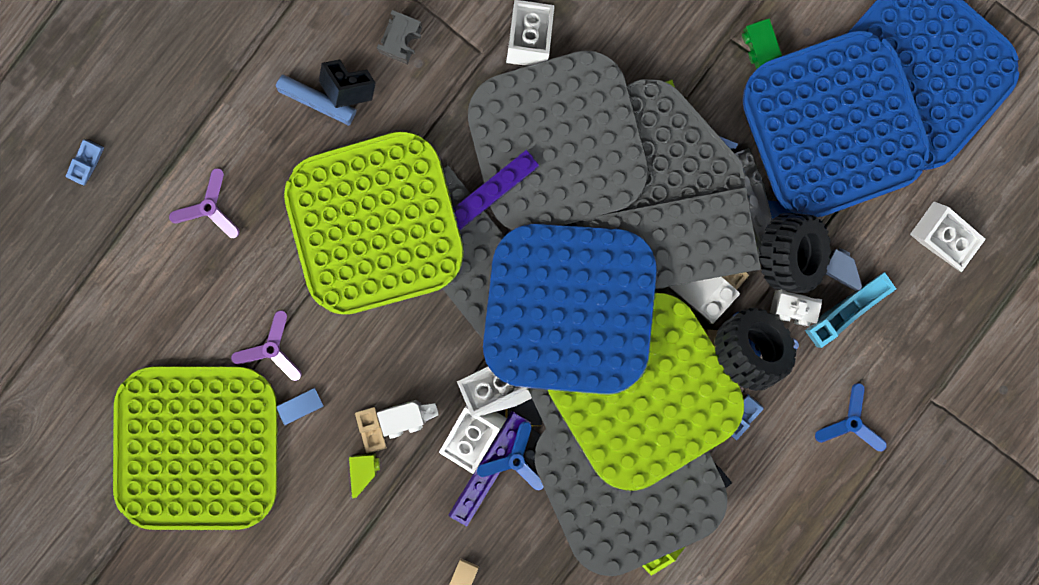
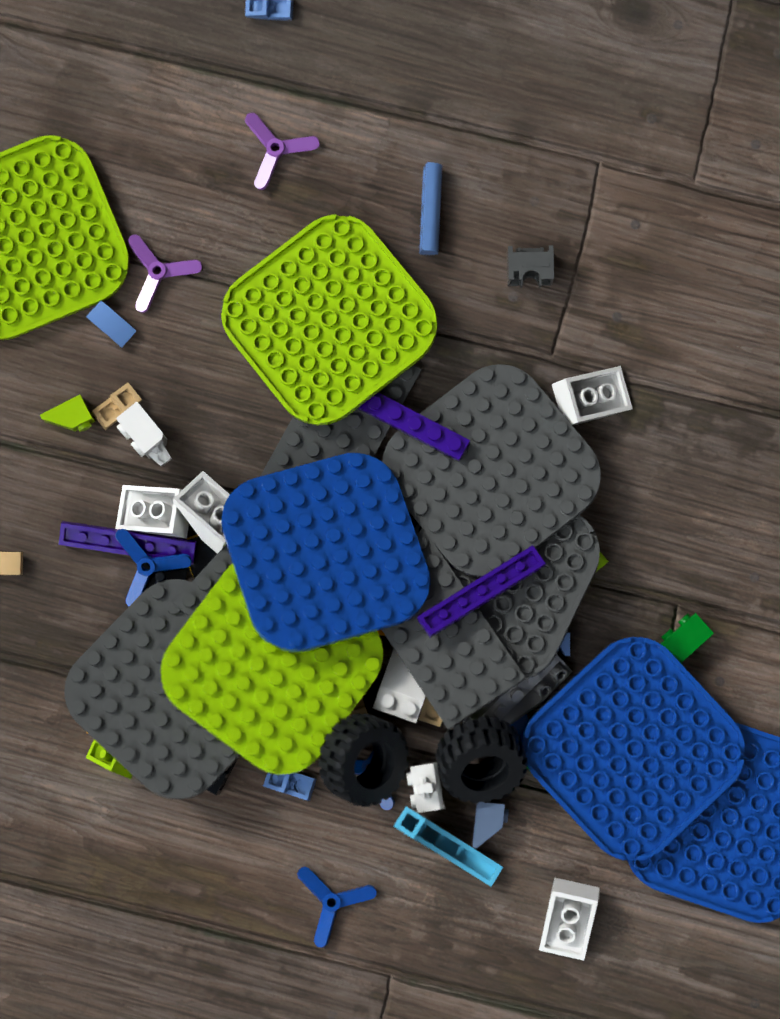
camera: 65 degrees right, 5 degrees down
black brick [319,59,376,108] -> none
none -> dark purple plate [417,545,546,638]

